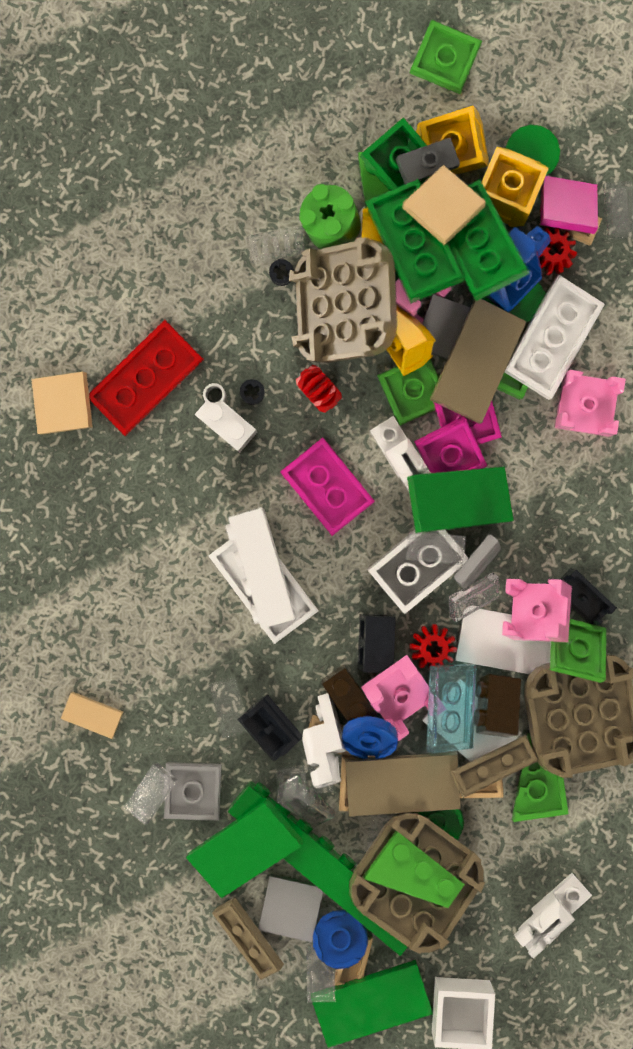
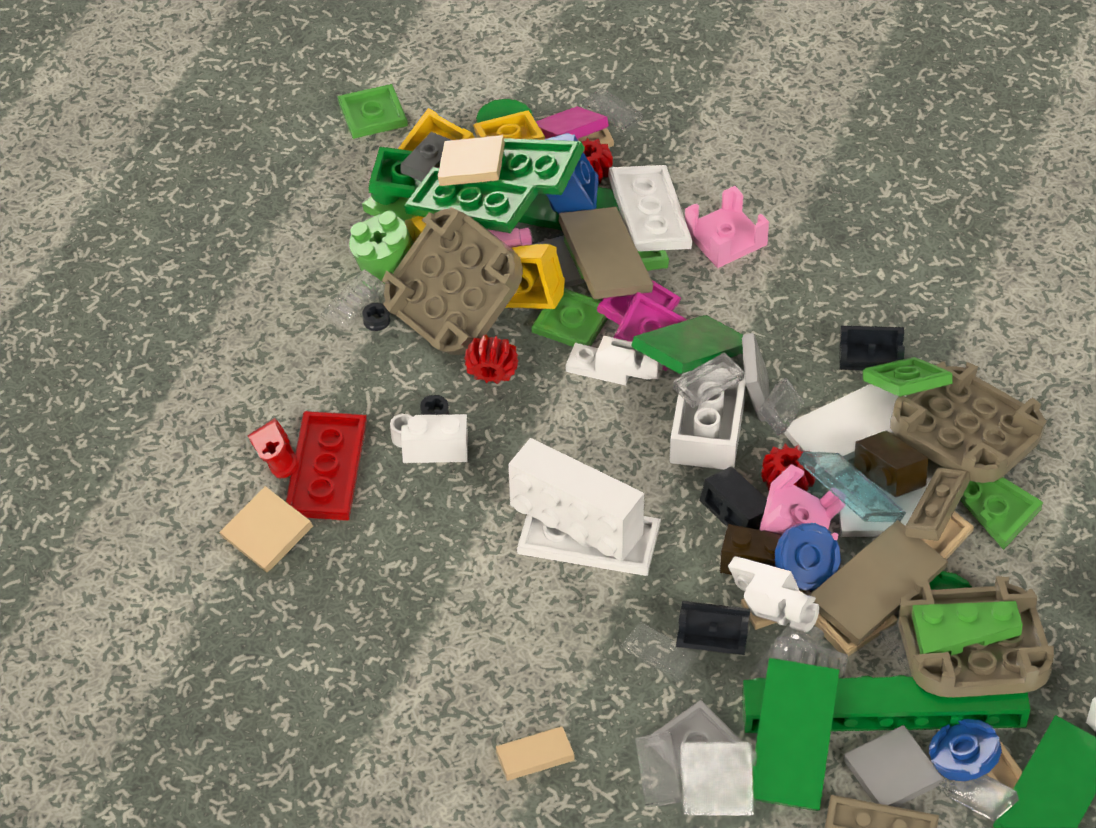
camera: 40 degrees left, 40 degrees down
dark pink tile [280,437,375,536] -> none
bright pink panel [502,579,572,642] -> none
none -> red piece [248,418,299,479]
none -> clear hinge [680,742,757,815]

